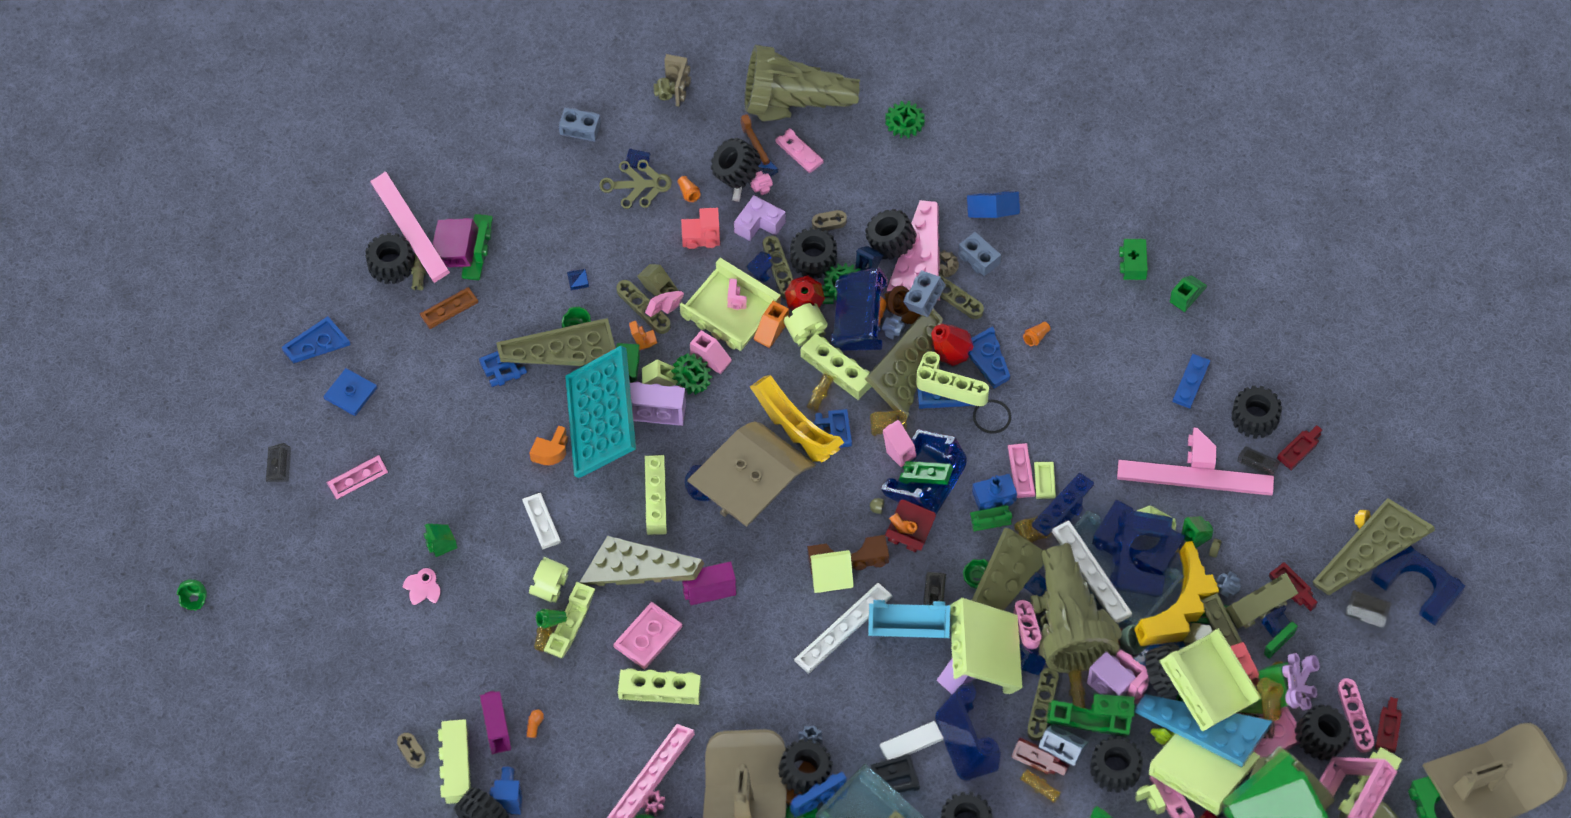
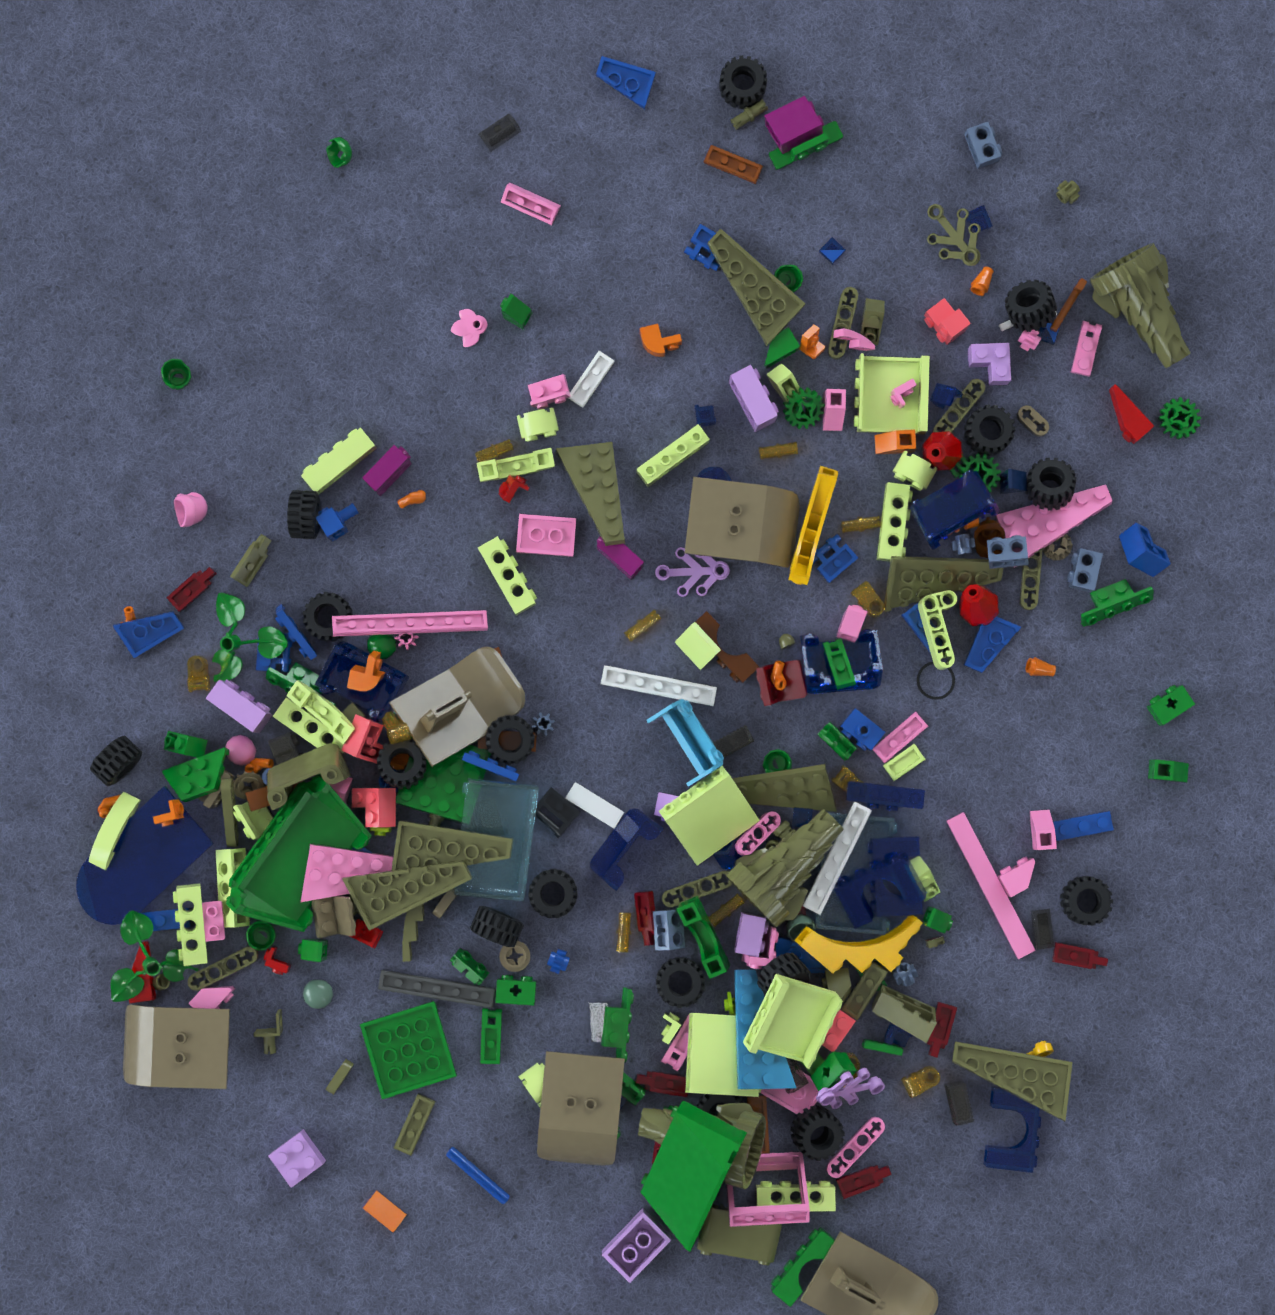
camera: 55 degrees right, 25 degrees up
blue plate [324,368,377,416] -> none
bright pink tile [370,172,450,283] -> none
dark tan beam [397,733,426,768] -> none
green cone [536,609,567,629] -> none
teal plate [565,346,636,478] -> none
dark tan bracket [665,54,691,107] -> none
green hinge [1091,694,1134,717] -> none
clear yellow piece [1257,677,1283,721] -> none
none -> red bracket [499,474,530,503]
none -> bright pink bracket [528,374,571,409]
none -> clear yellow pin [624,610,661,642]
none -> lavender plant [655,547,730,597]
none -> clear blue panel [694,405,716,427]
none -> clear yellow pin [759,442,798,460]
none -> clear yellow piece [901,1066,940,1098]
none -> bright pink slope [1030,810,1057,850]
none -> green bracket [1081,579,1154,627]
none -> red slope [1109,384,1154,444]

